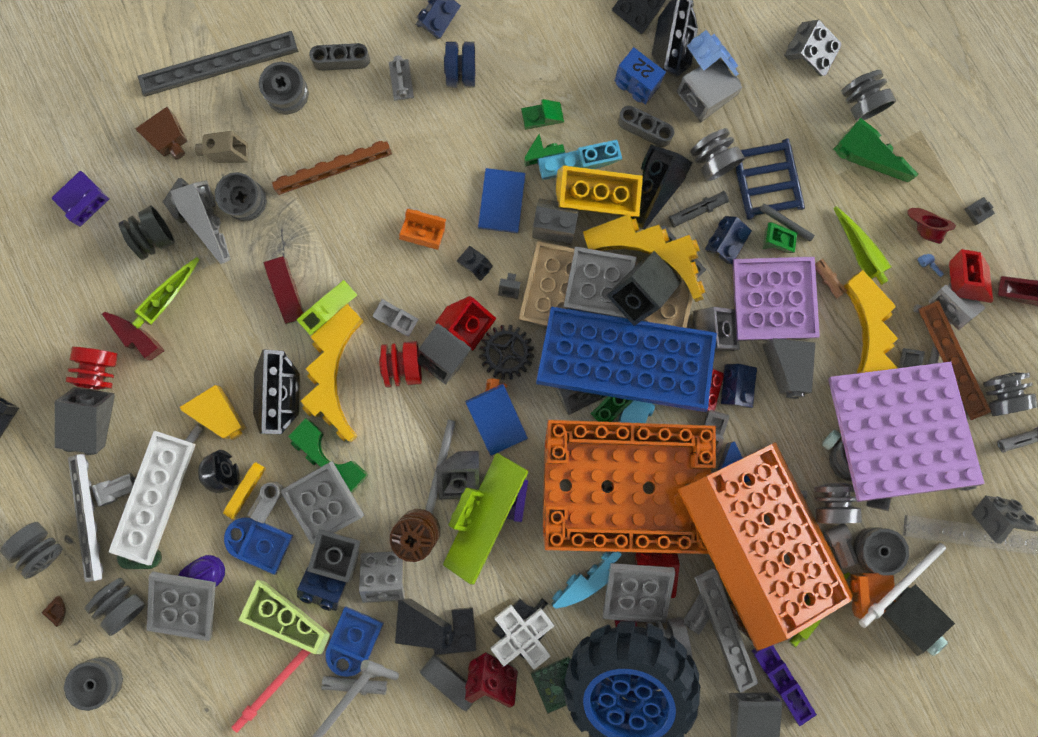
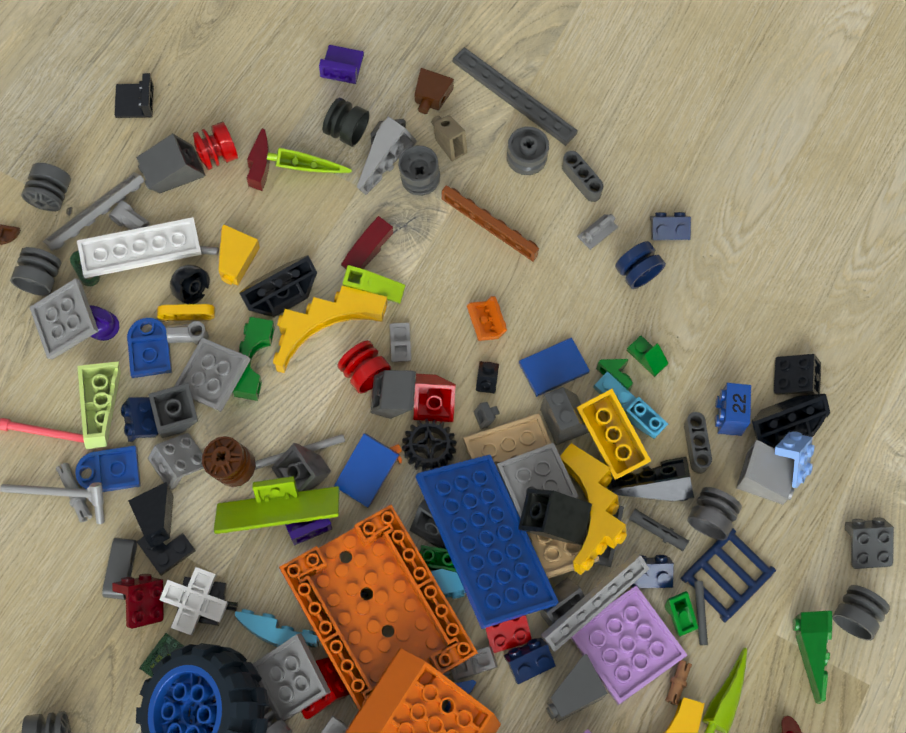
camera: 60 degrees right, 15 degrees down
none -> light grey plate [541,552,649,652]

